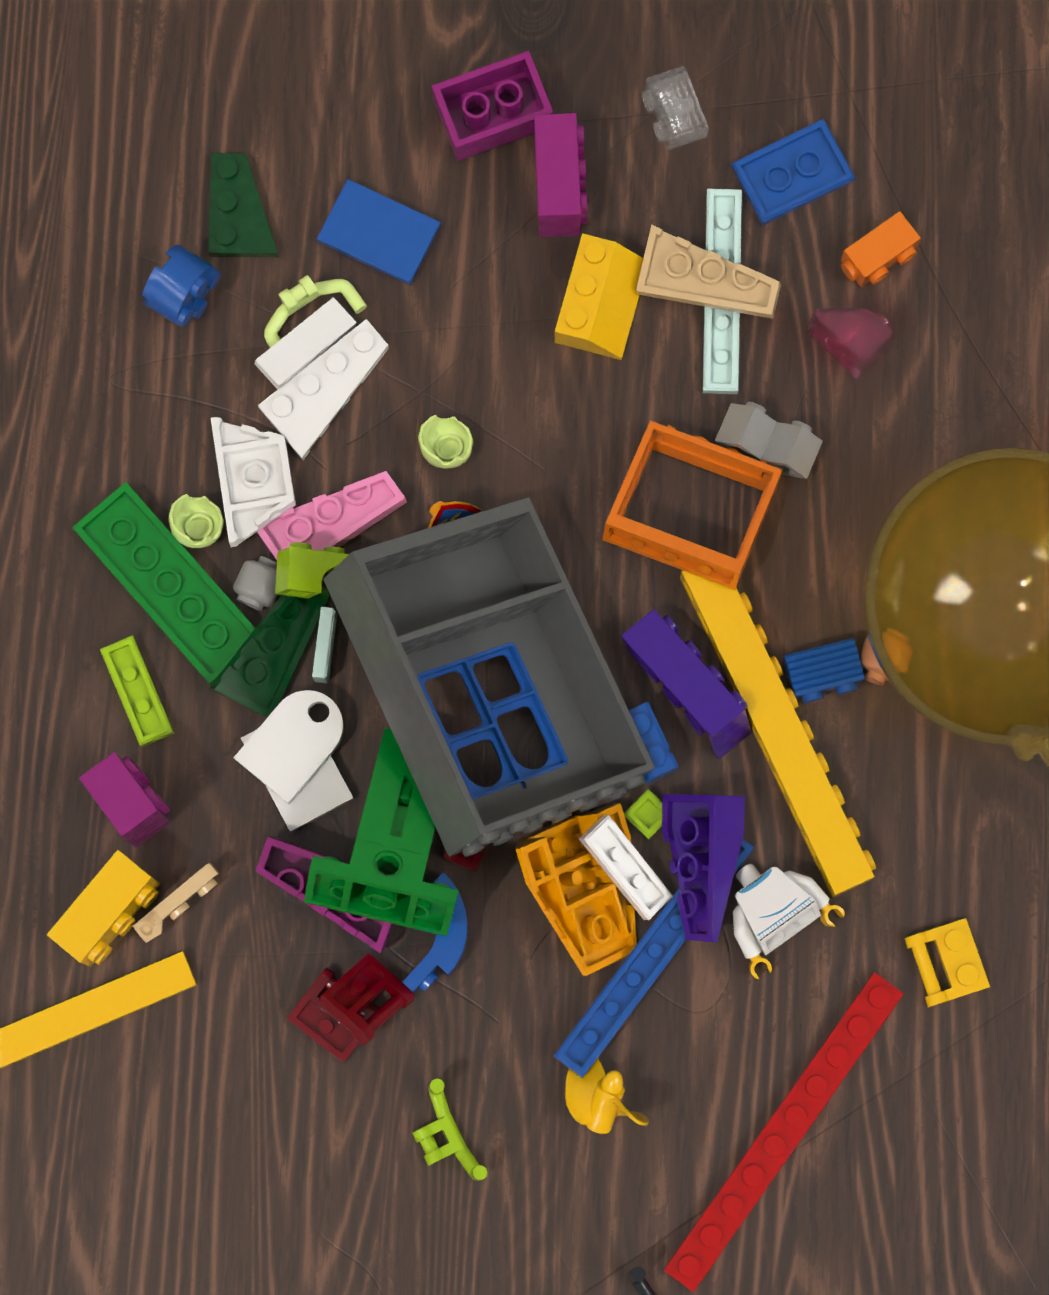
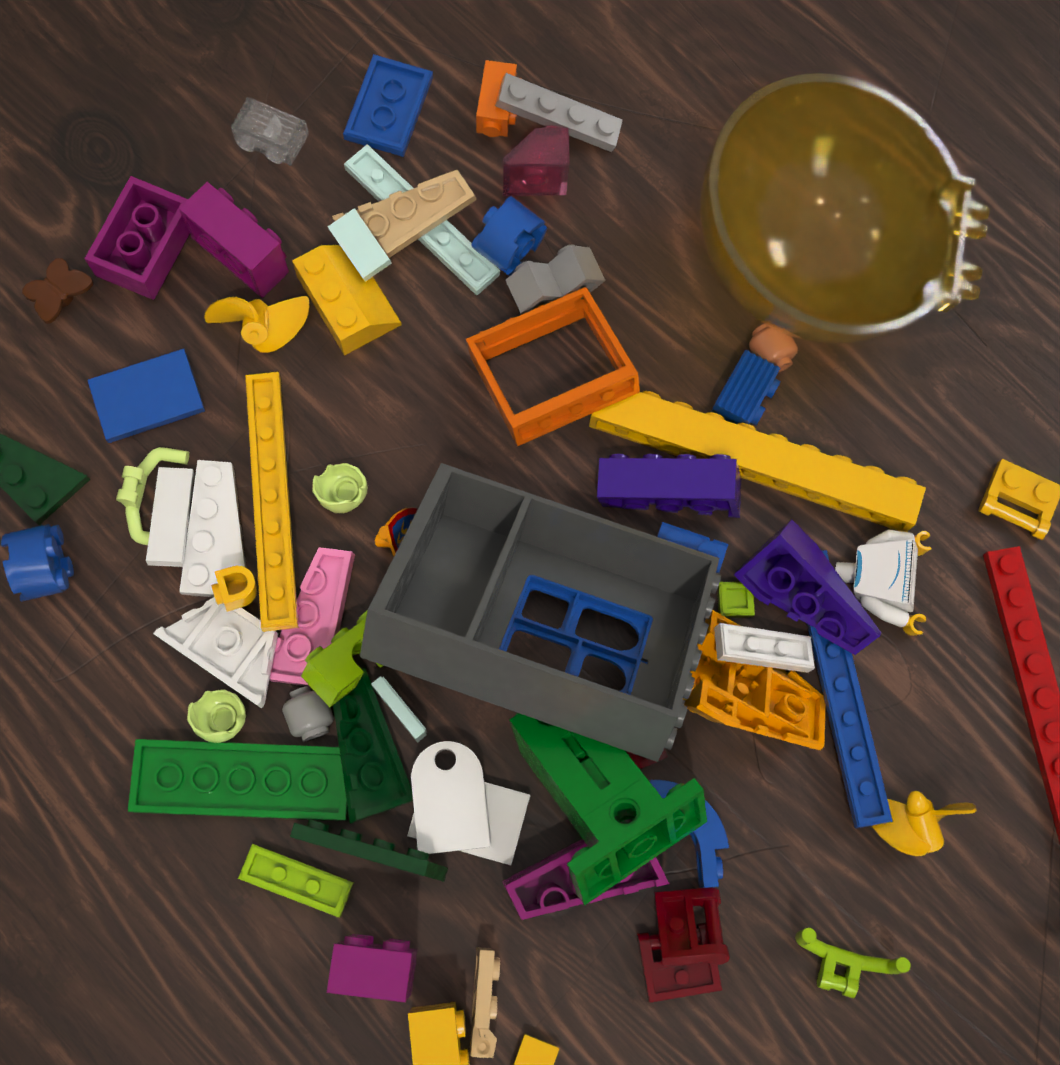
camera: 55 degrees left, 5 degrees down
none -> reddish brown animal [22,258,94,324]
none -> yellow piece [204,296,309,353]
none -> yellow plate [211,566,257,612]
none -> yellow tile [245,372,299,632]
none -> dark green wing [290,819,448,882]
none -> light aqua tile [328,208,392,282]
none -> blue brick [471,196,547,276]
none -> light grey plate [495,73,622,152]

